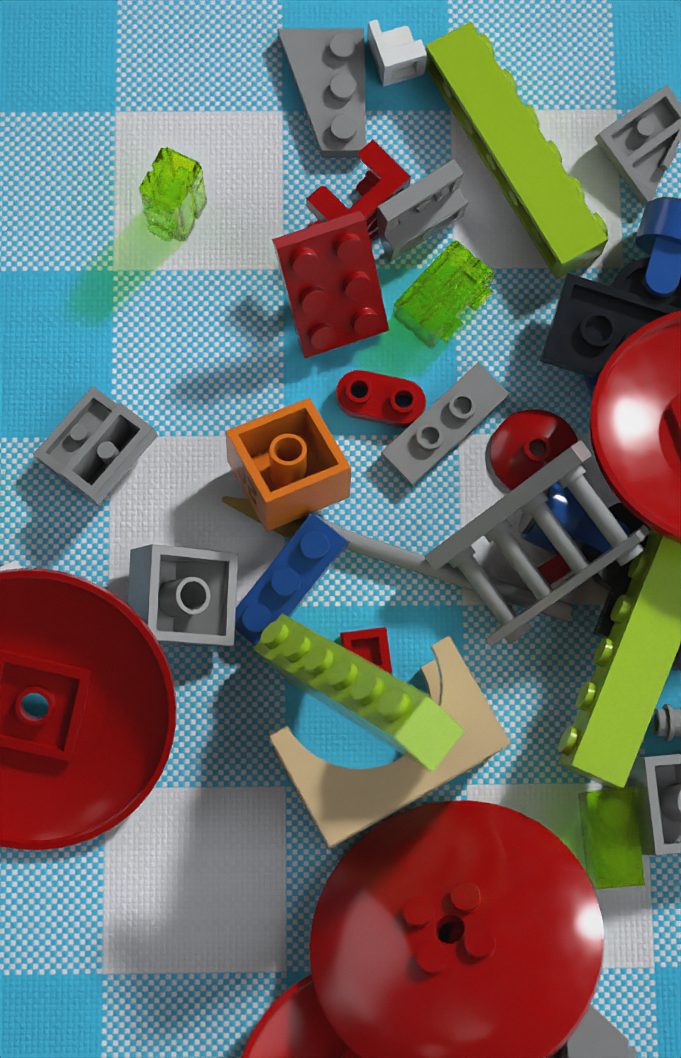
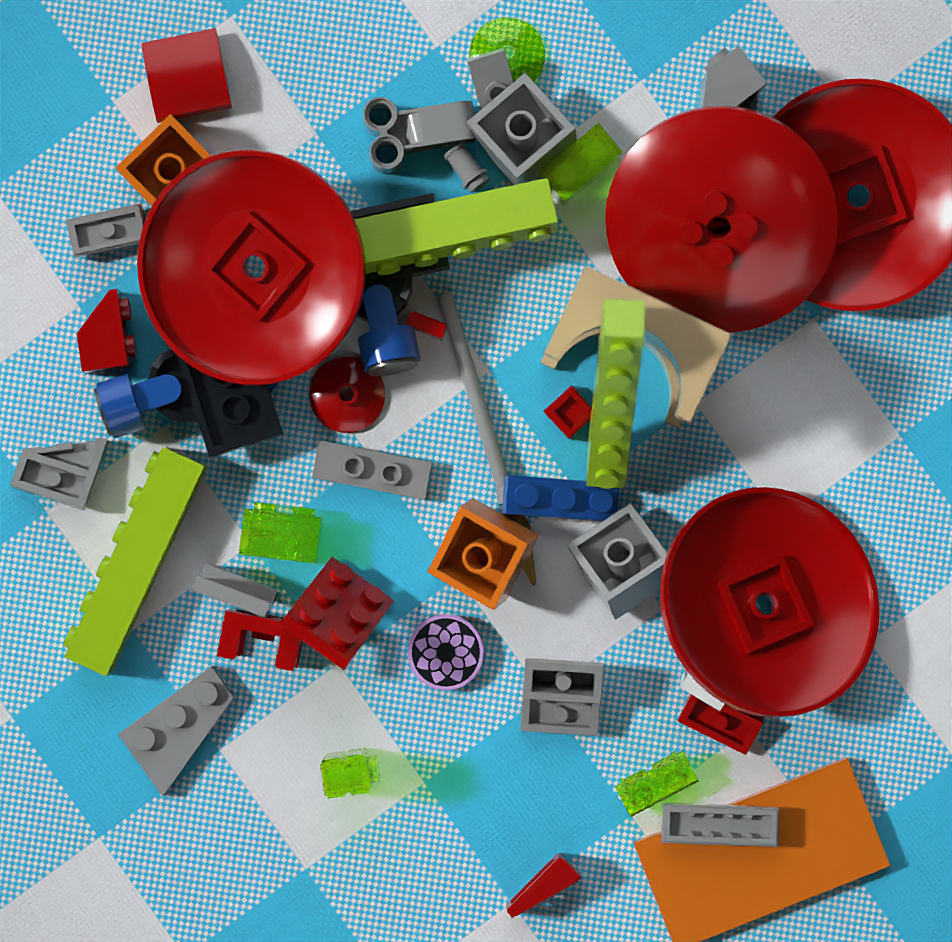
camera: 125 degrees left, 10 degrees up
red plate [336,370,426,428] -> none
white panel [367,20,427,87] -> none
light grey fence [424,440,650,647] -> none
none -> tile [408,614,484,691]

